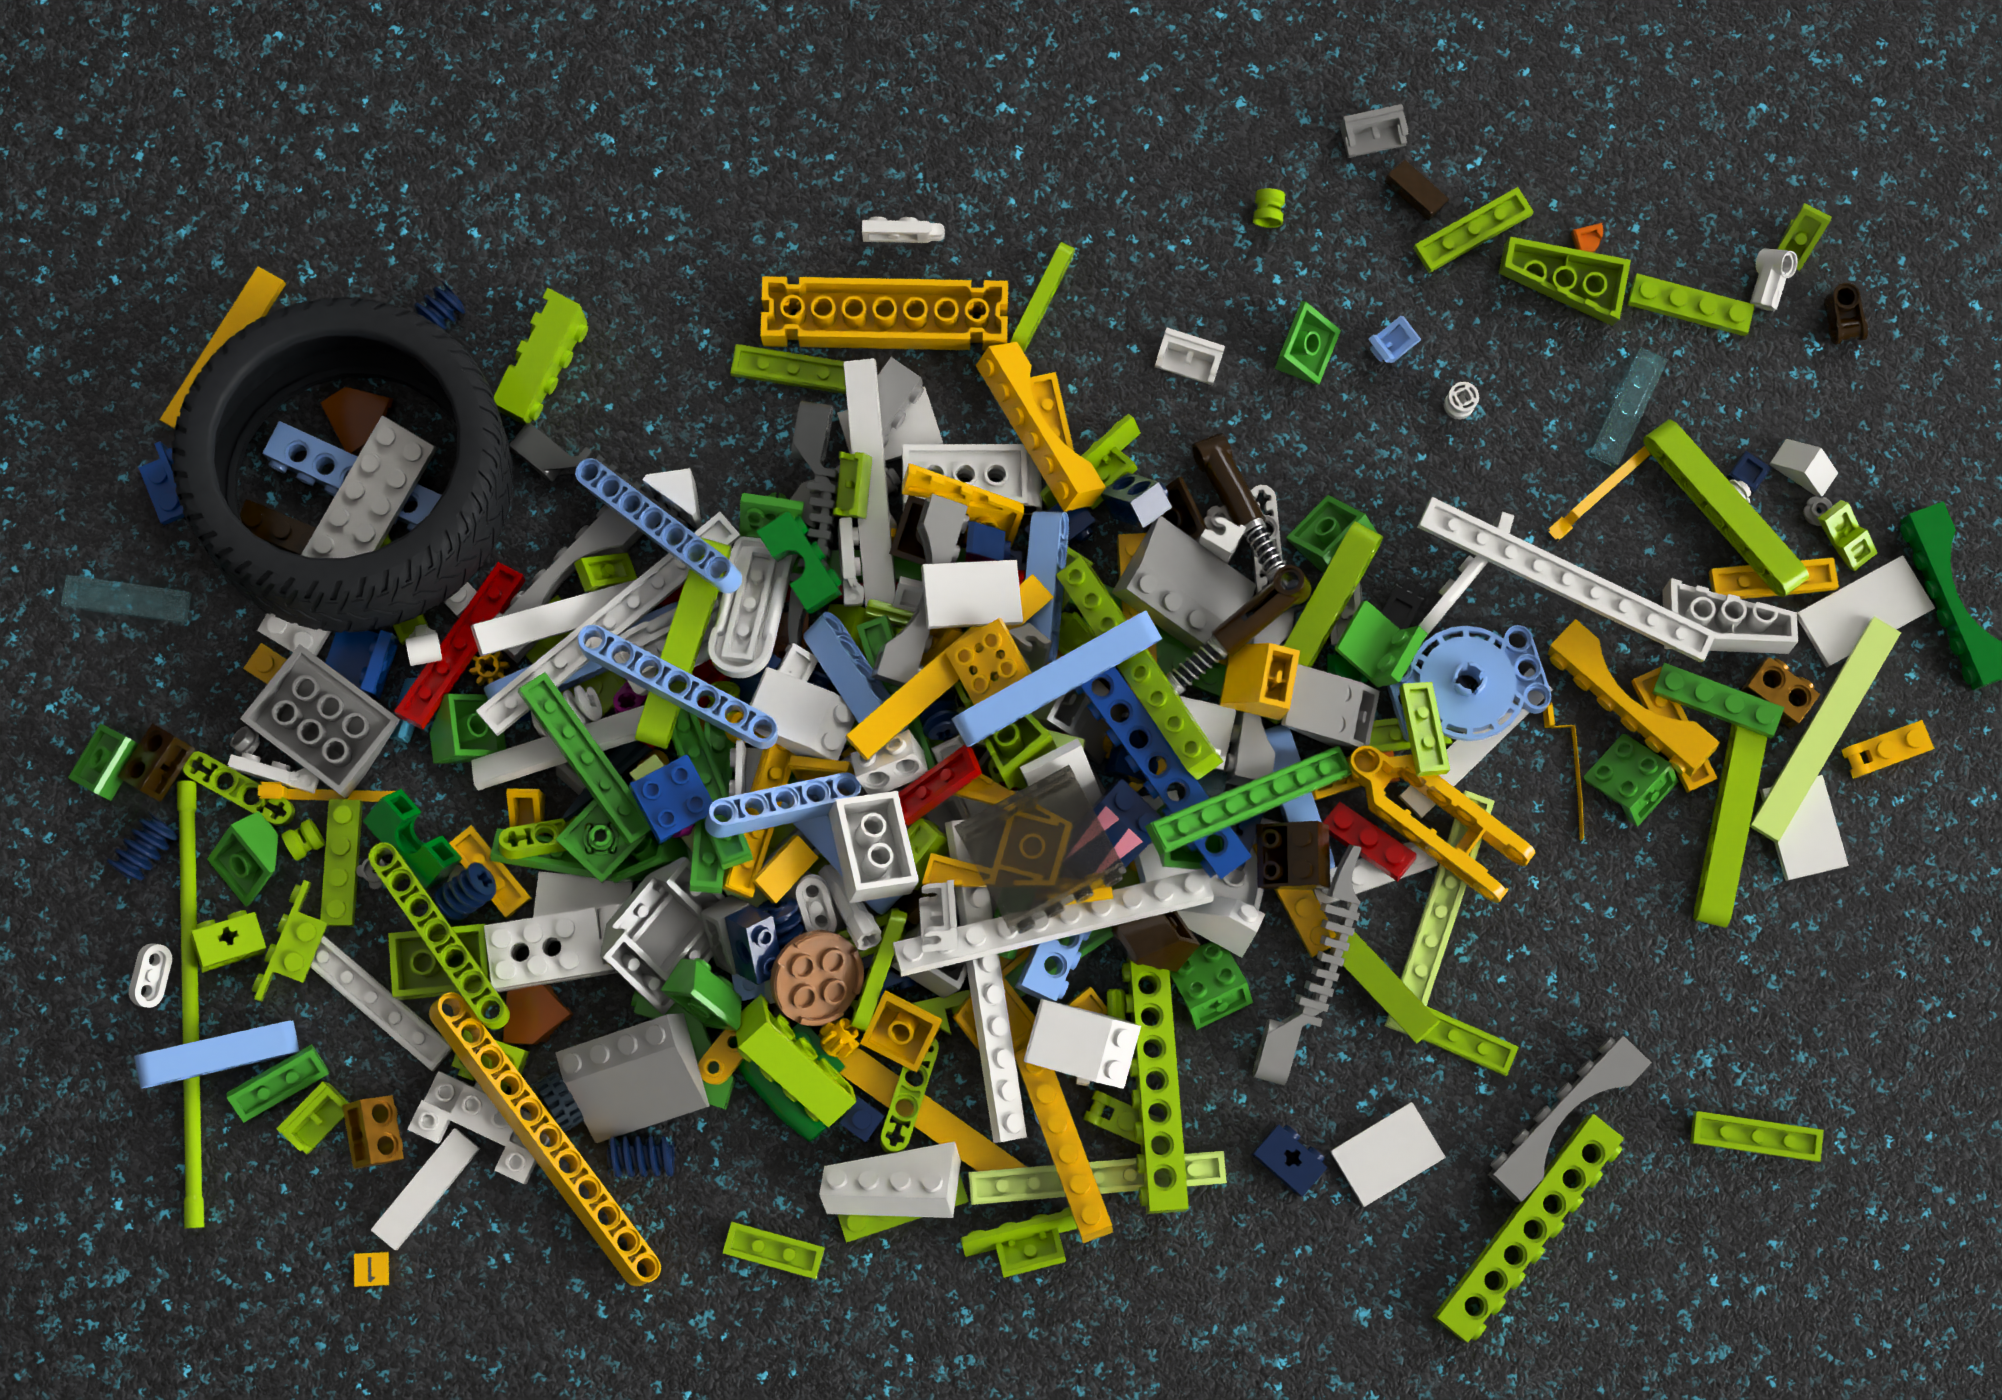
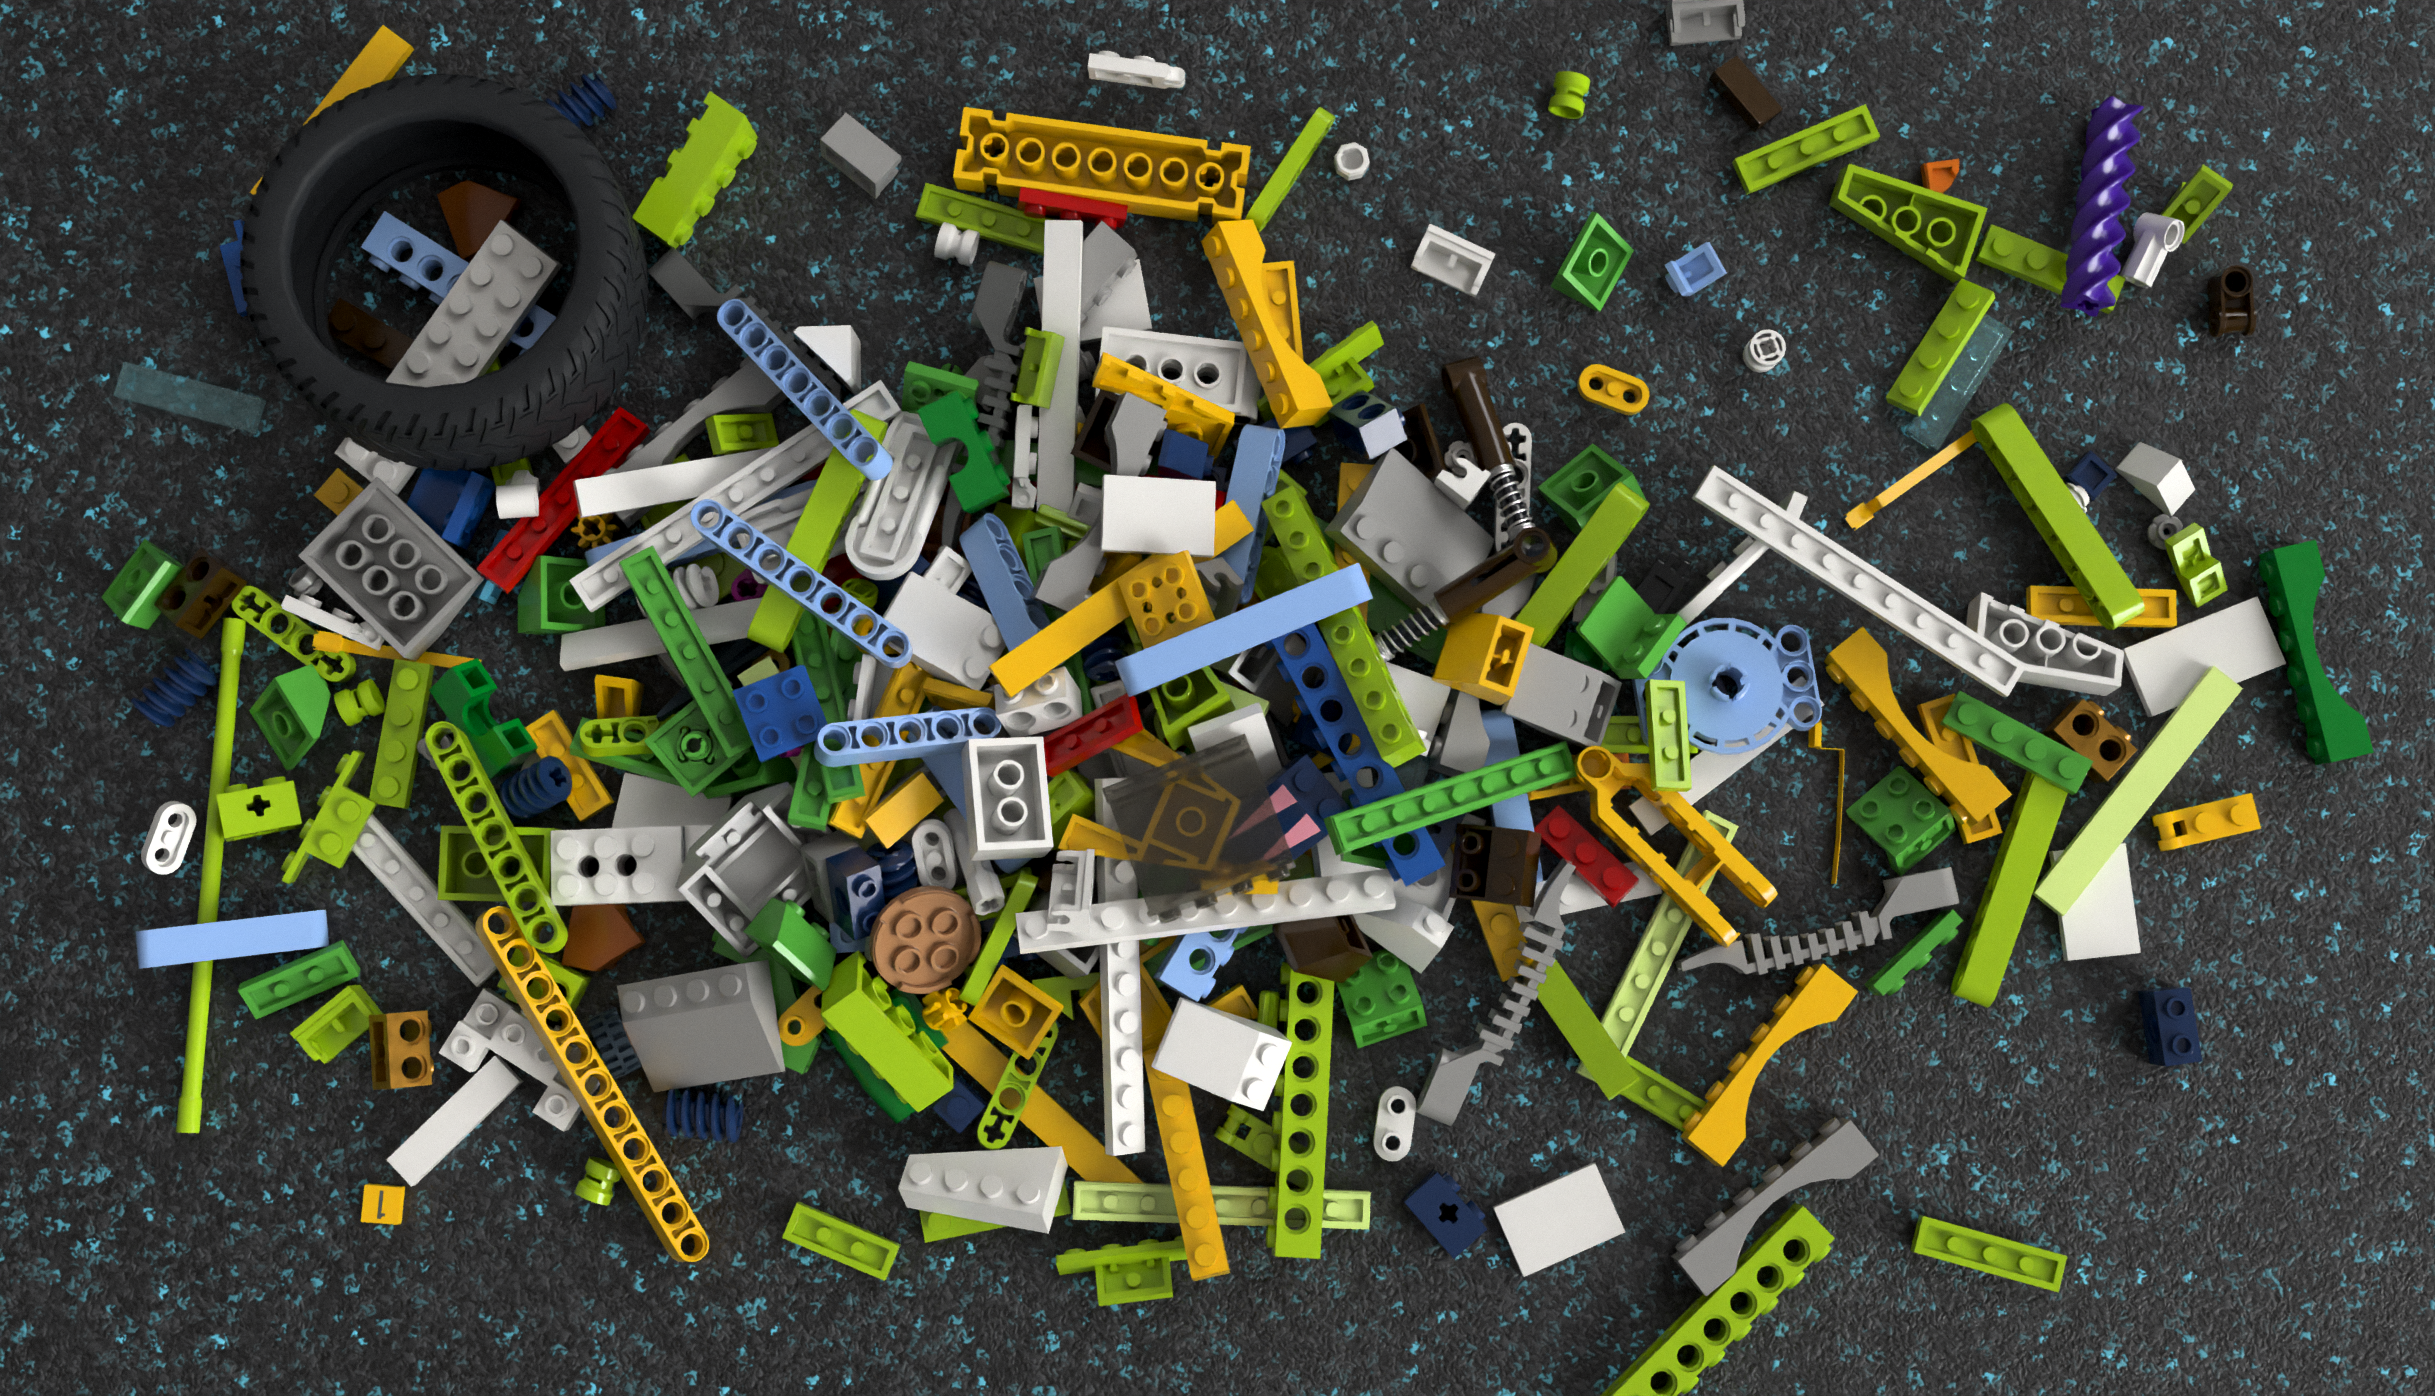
camera: 10 degrees right, 5 degrees up
none -> lime wheel [574,1156,621,1206]
none -> light grey hinge [820,113,901,199]
none -> white wheel [934,222,980,267]
none -> red plate [1017,187,1128,231]
none -> white tile [1334,142,1370,181]
none -> white plate [1373,1086,1416,1161]
none -> yellow plate [1577,364,1649,415]
none -> light grey piece [1675,867,1960,975]
none -> yellow arch [1680,964,1858,1167]
none -> bright green plate [1864,910,1963,996]
none -> lime plate [1886,279,1995,417]
none -> dark purple piece [2061,96,2144,317]
none -> dark blue brick [2138,986,2202,1066]

